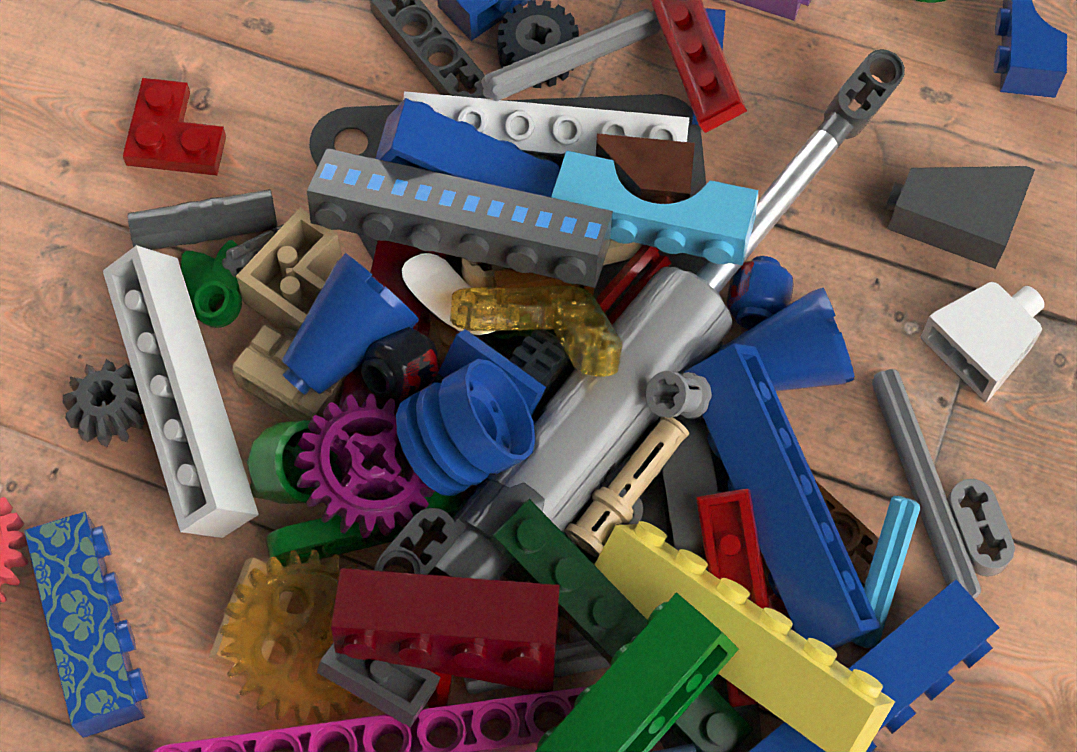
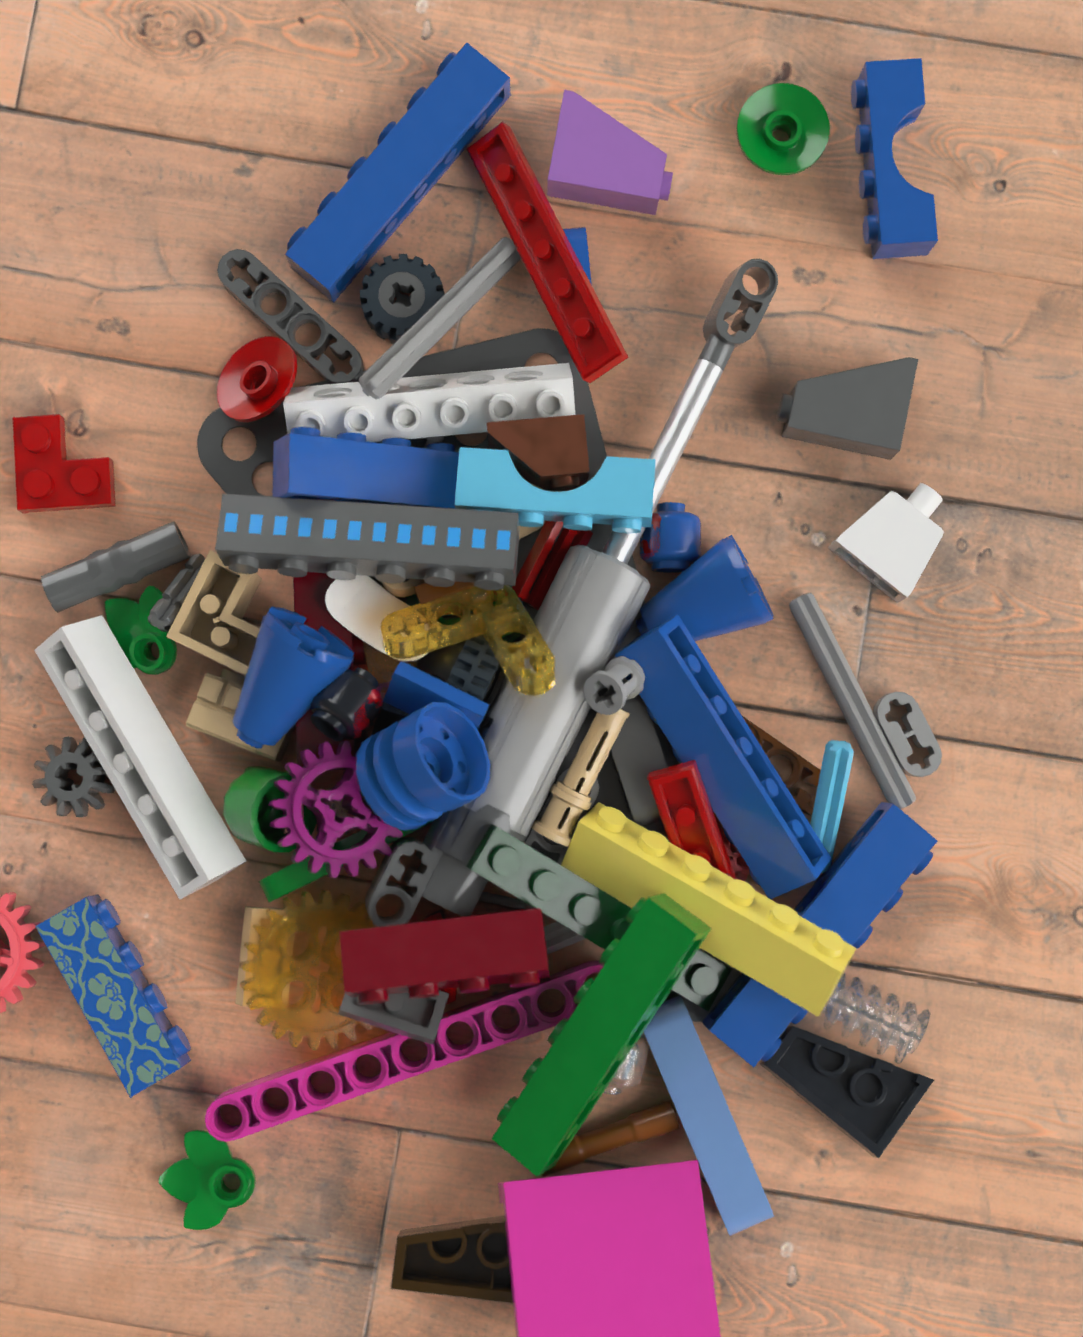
camera: 15 degrees left, 20 degrees up
none -> red dish [217,336,297,422]

